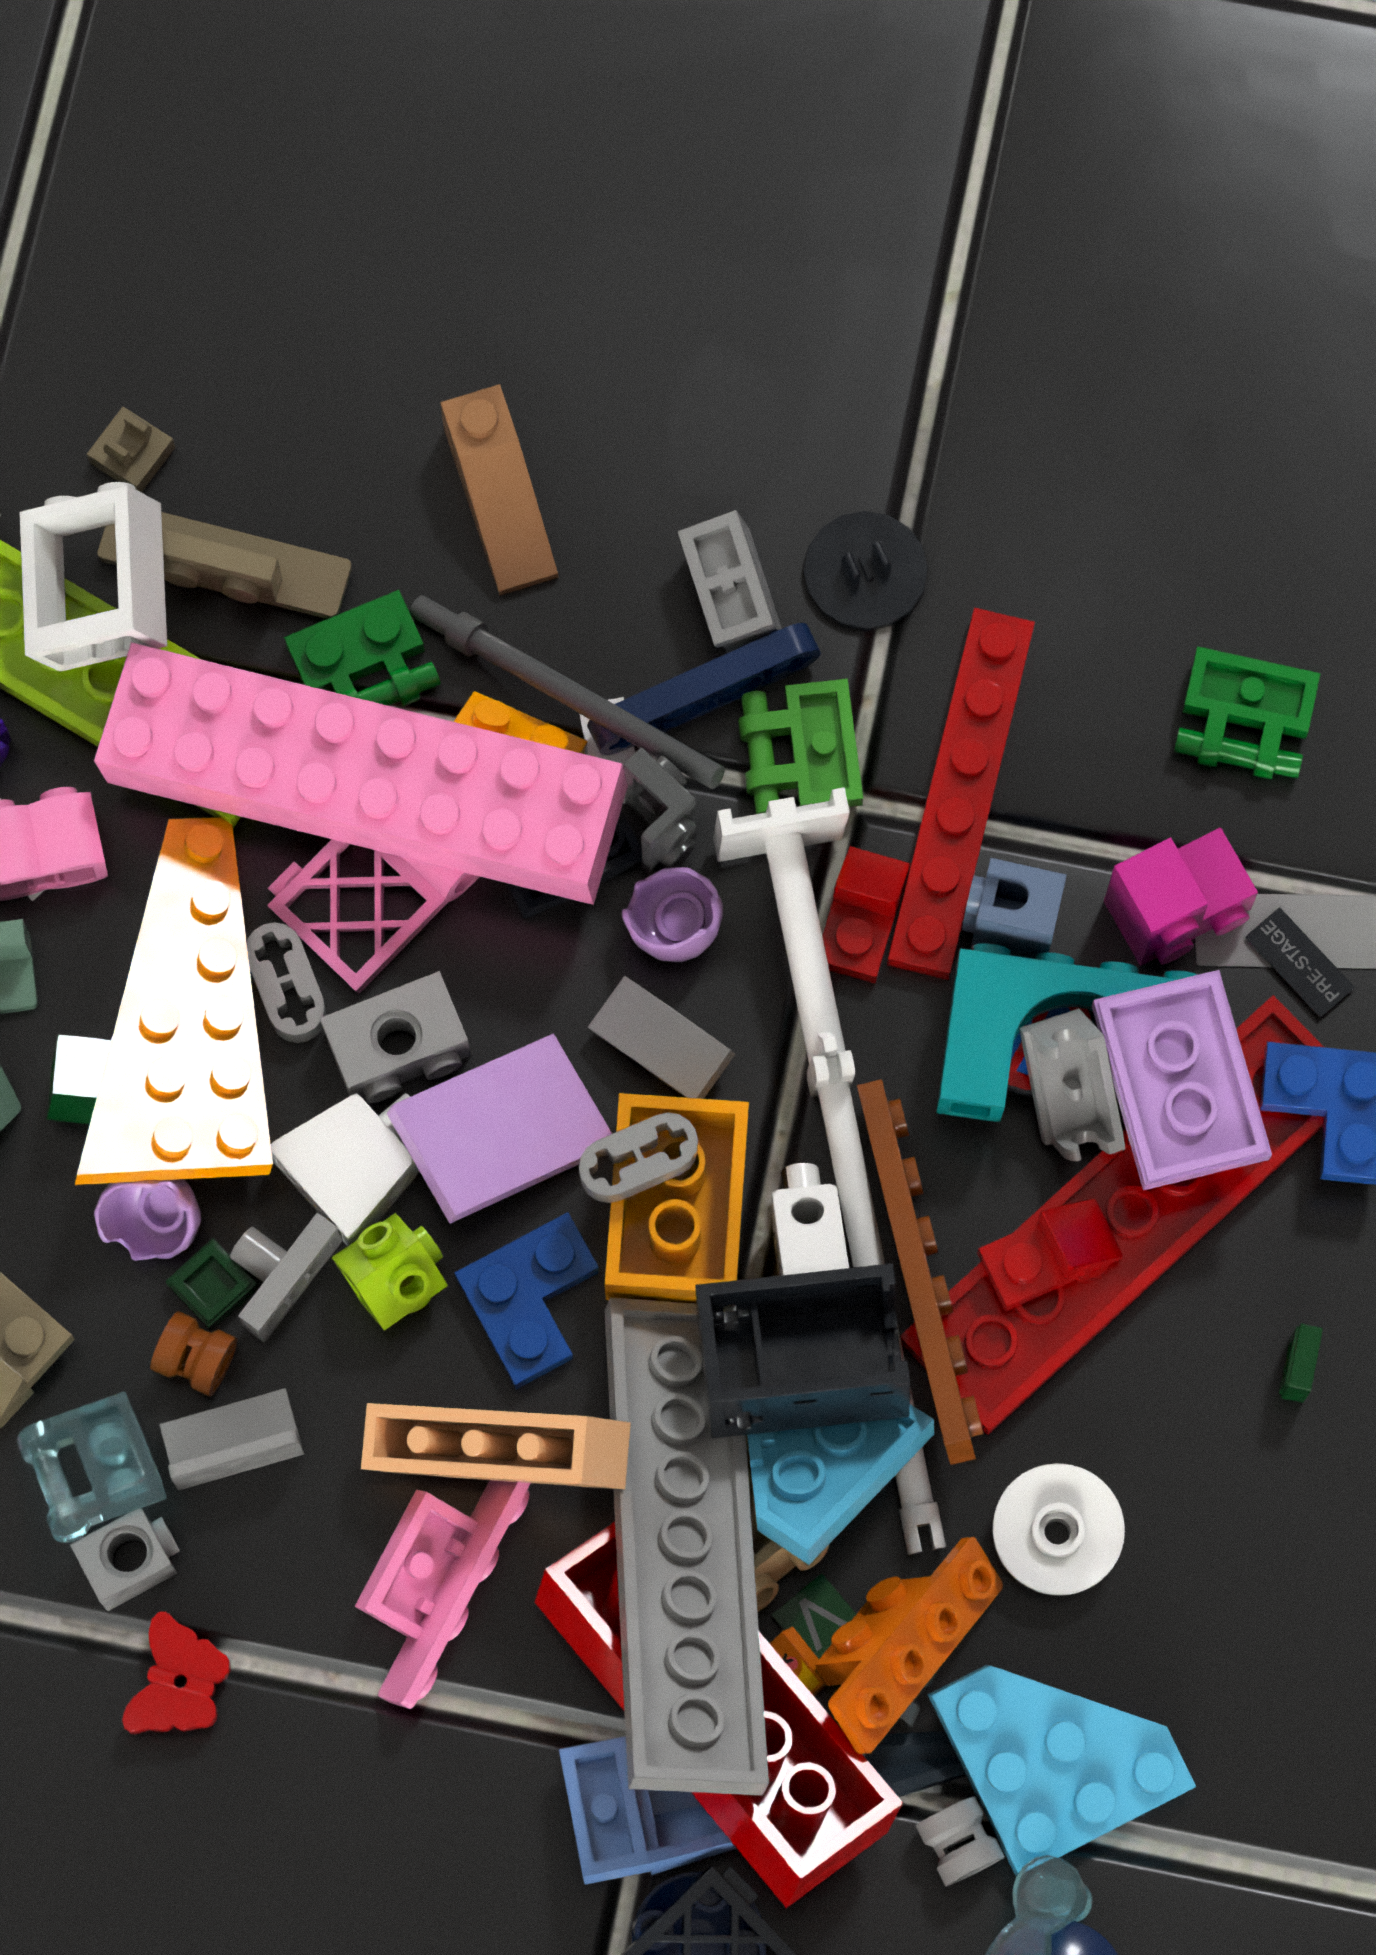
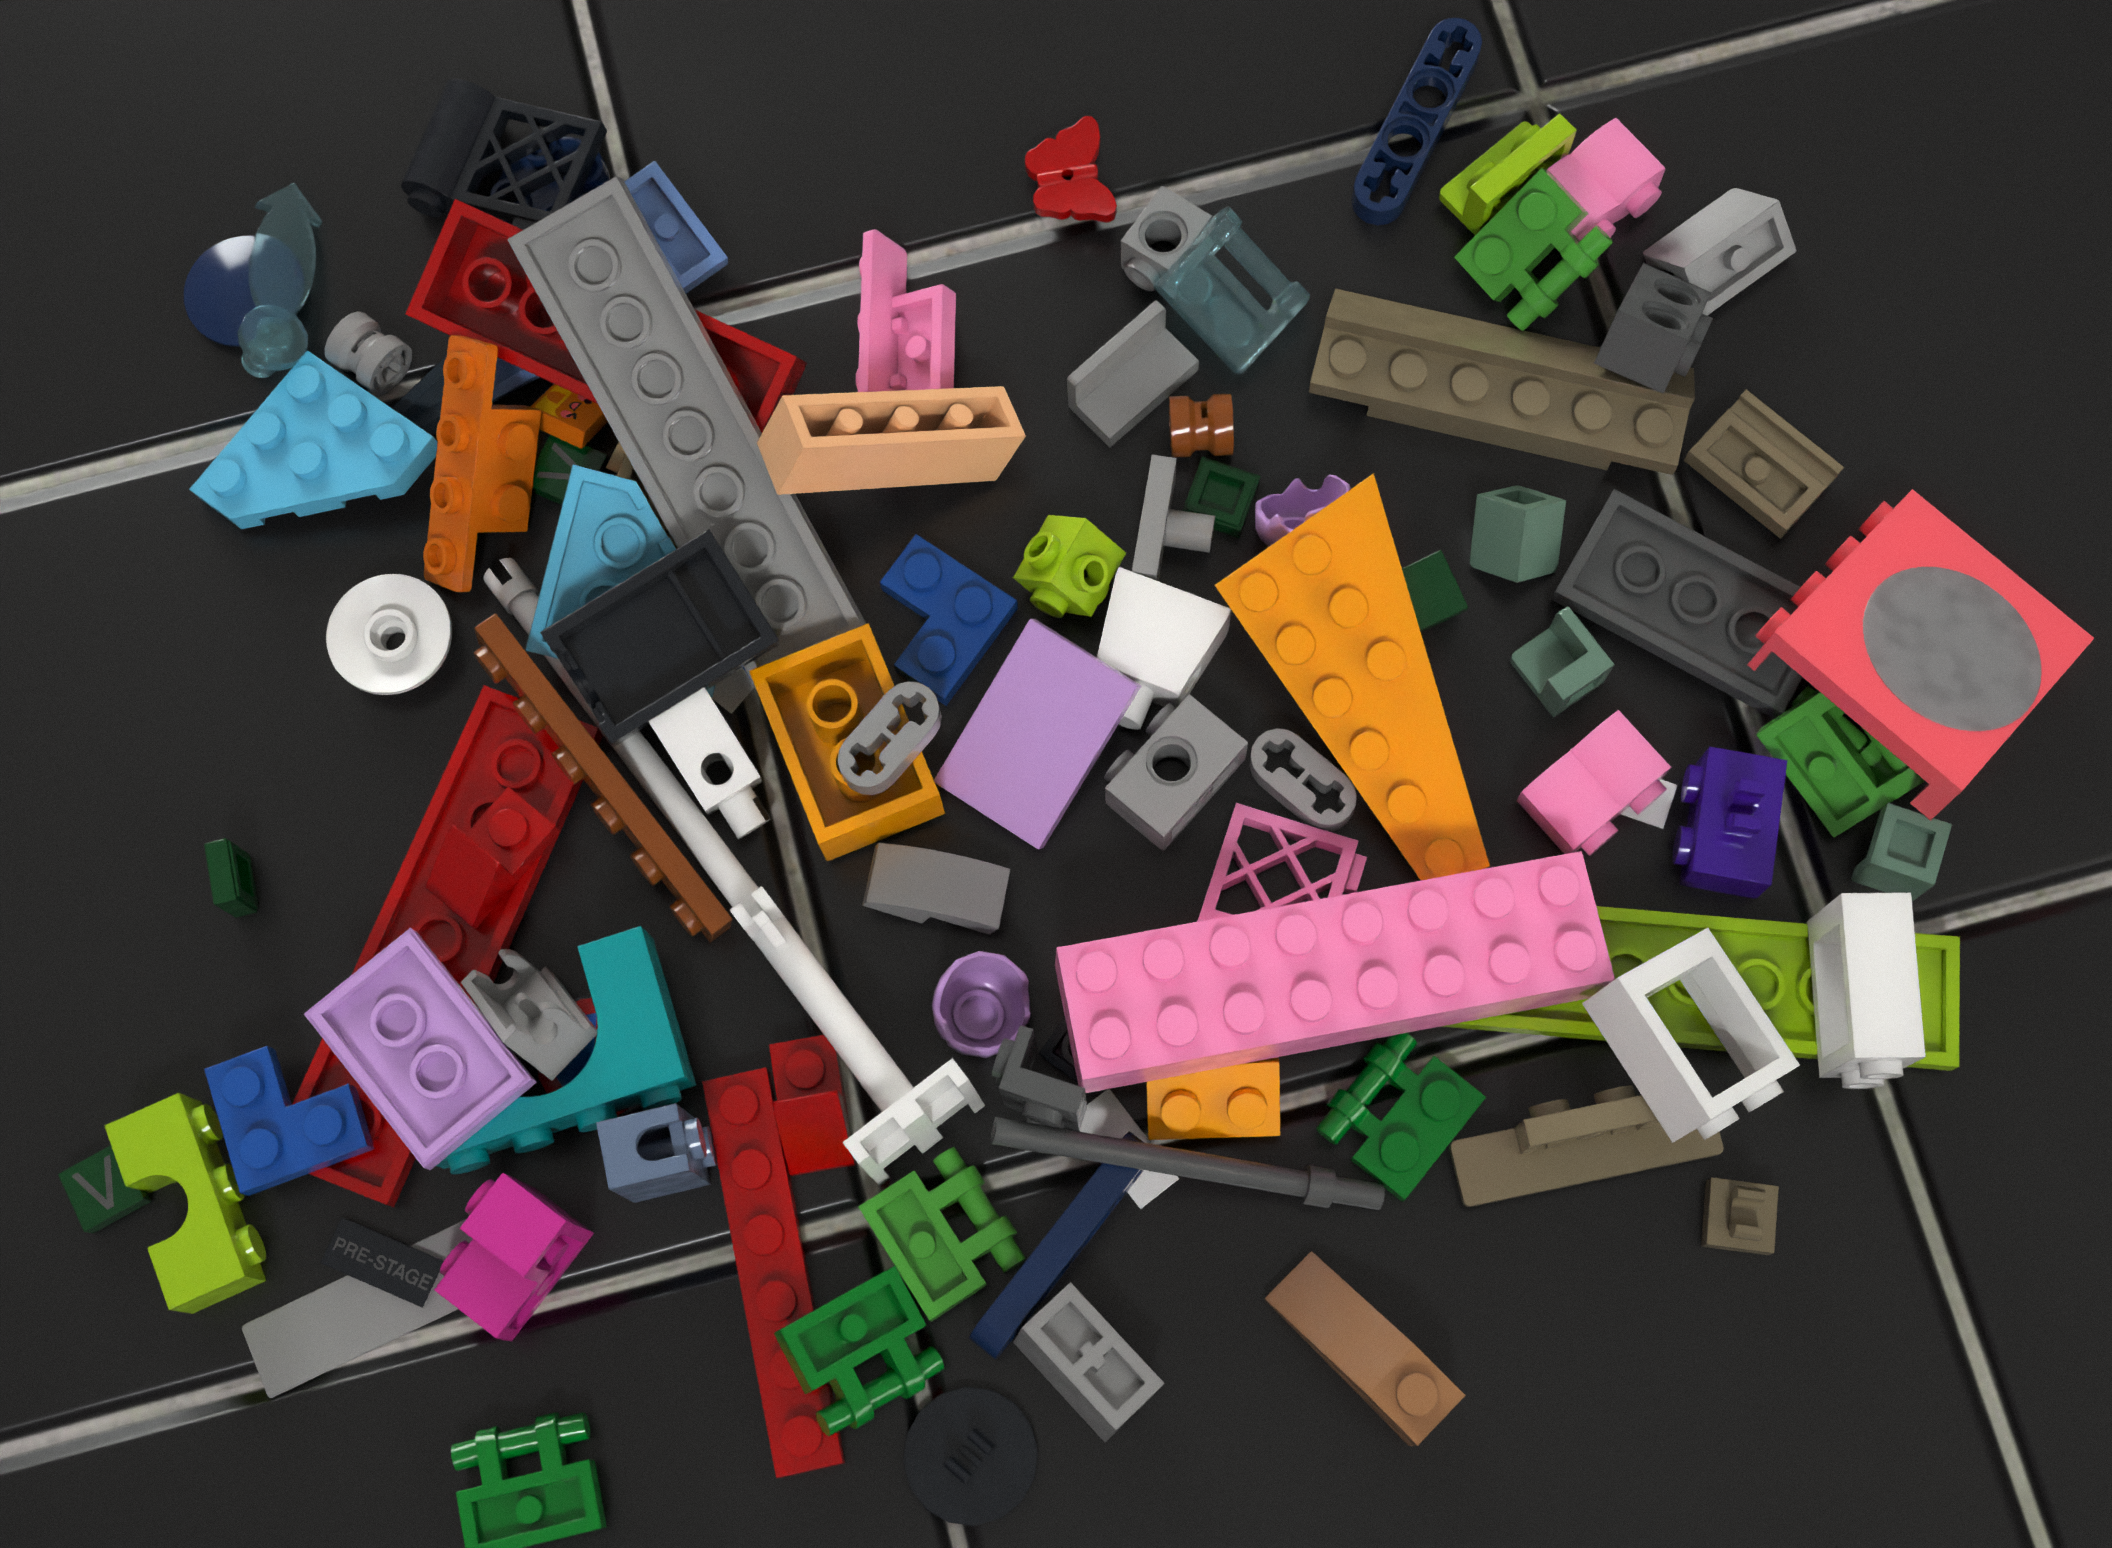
camera: 160 degrees right, 0 degrees up
none -> green plate [774,1266,944,1437]

